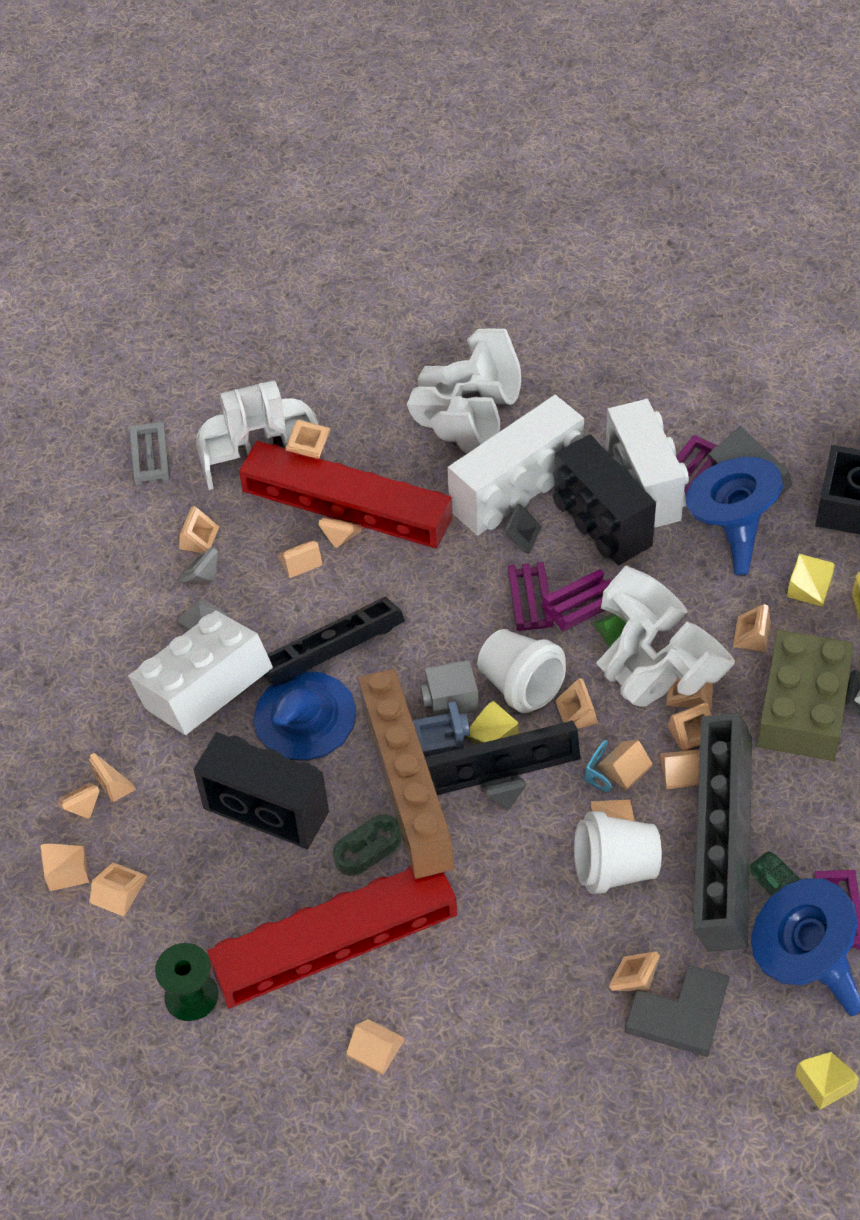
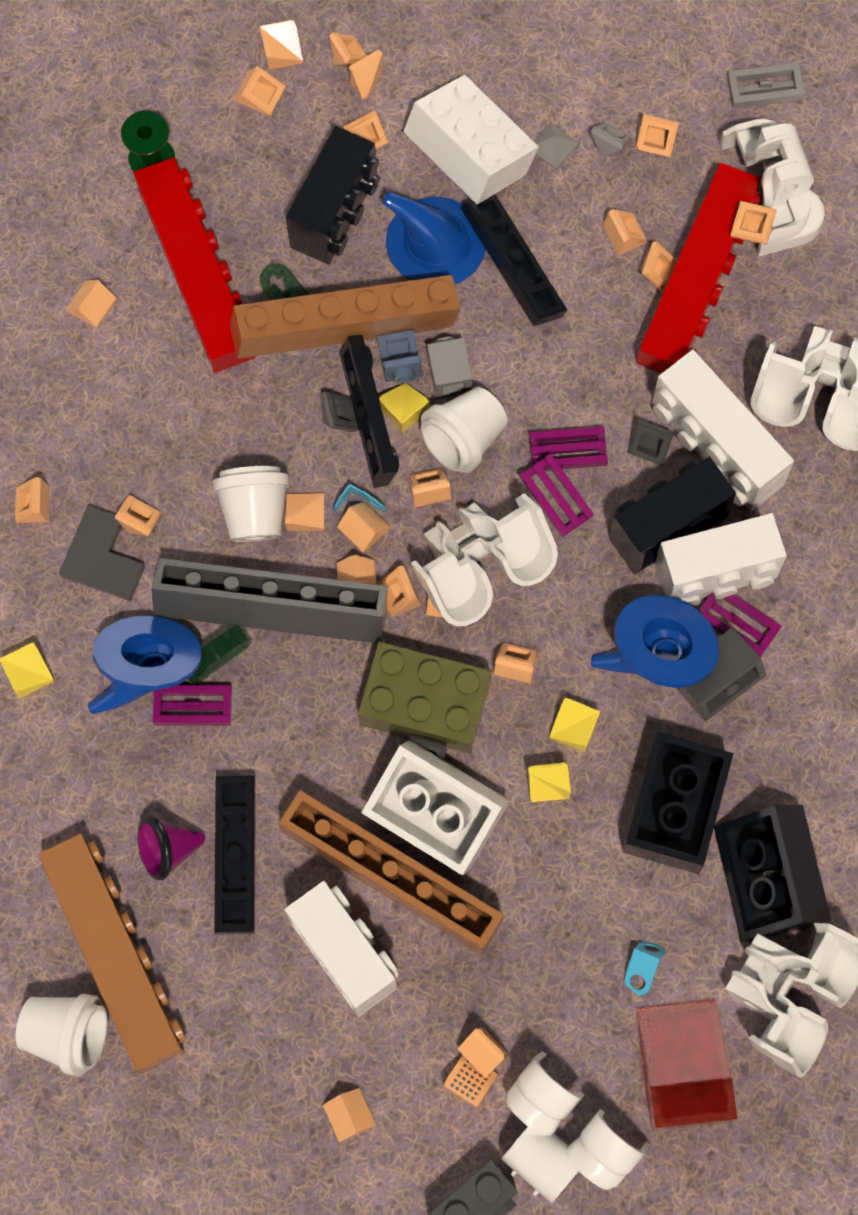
camera: 90 degrees right, 20 degrees up
none -> light nougat slope [15,477,50,523]
none -> light nougat slope [343,110,388,149]

